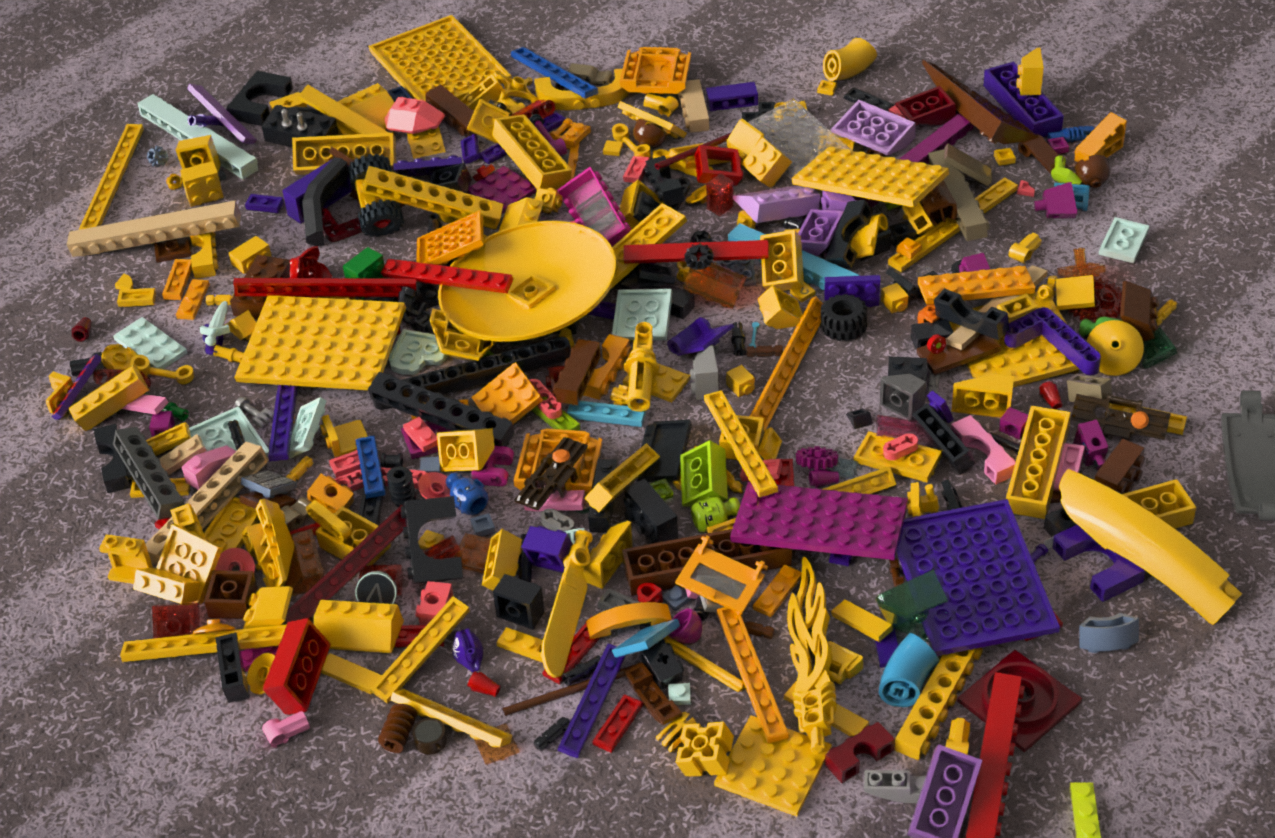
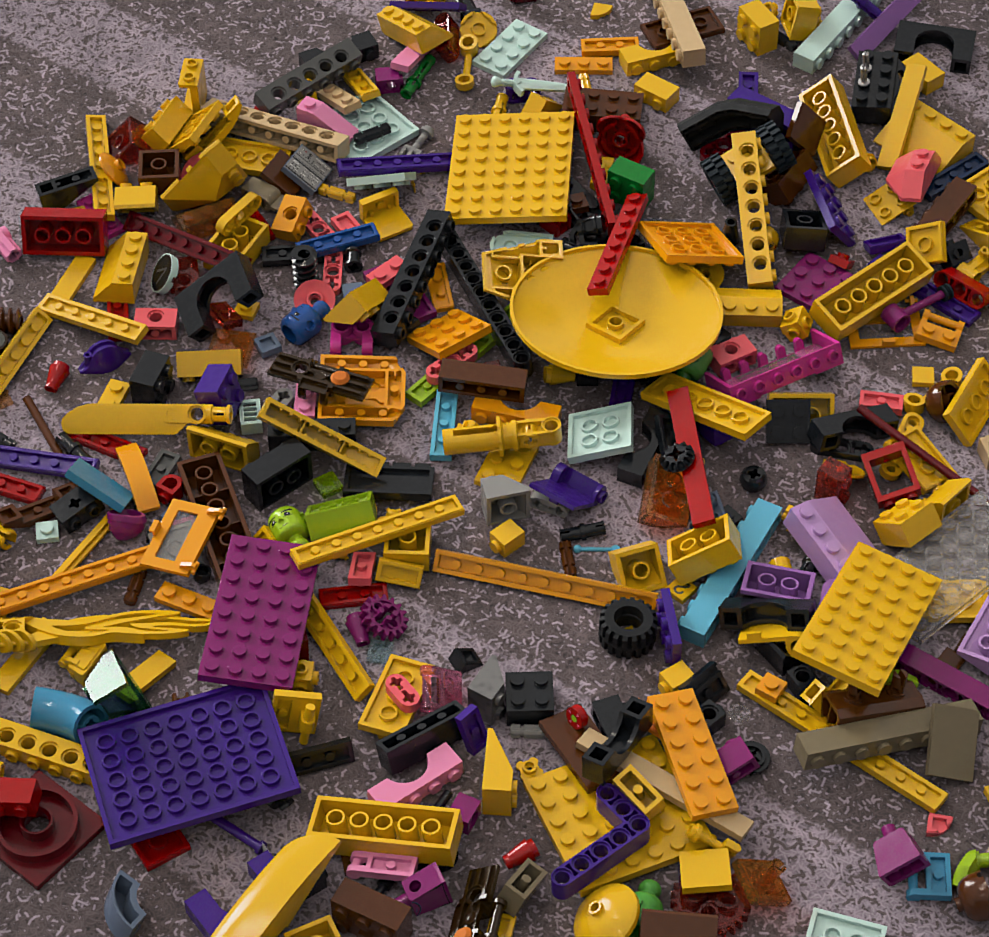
camera: 80 degrees right, 5 degrees up
yellow plate [117,288,156,307] -> none
yellow piece [1008,233,1042,264] -> none

